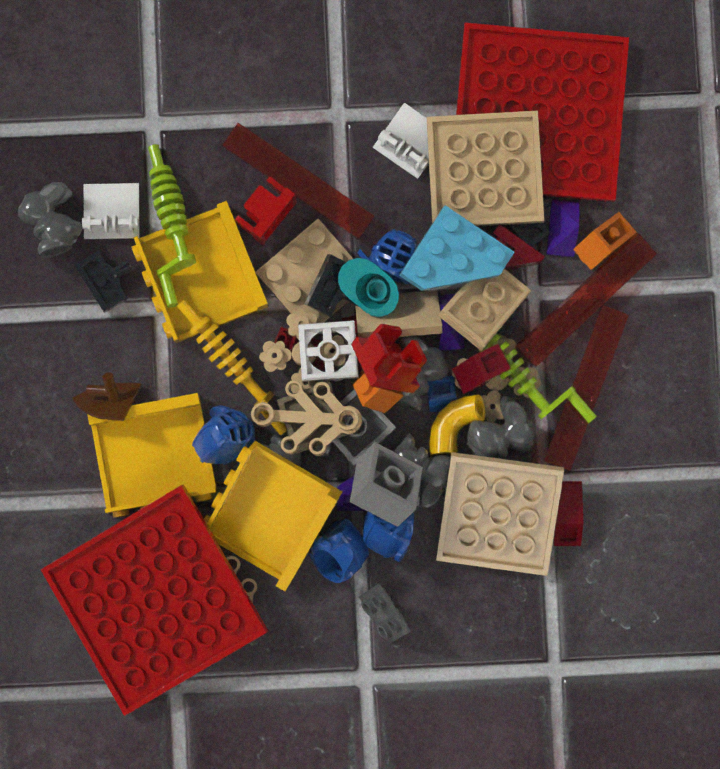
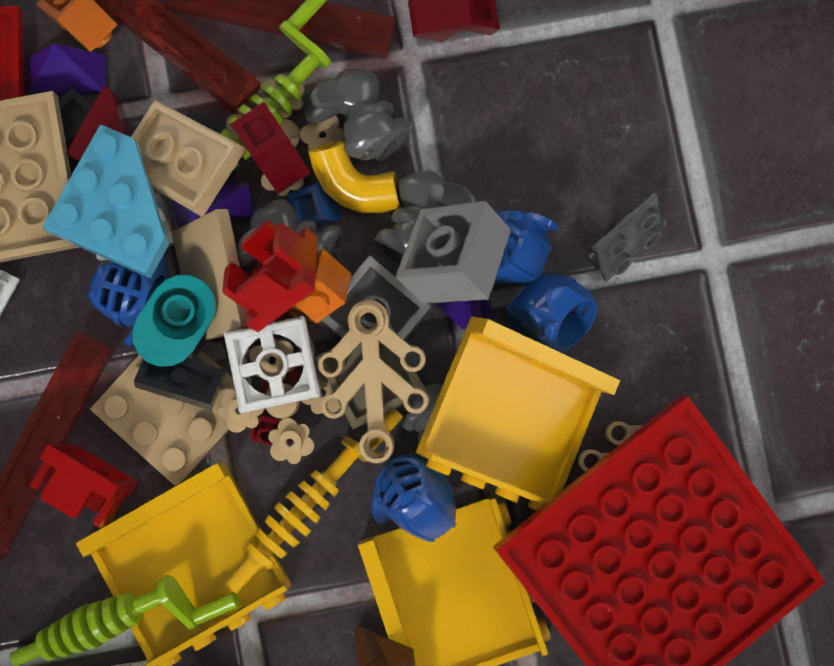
camera: 95 degrees left, 0 degrees up
tan plate [436,452,564,576] -> none

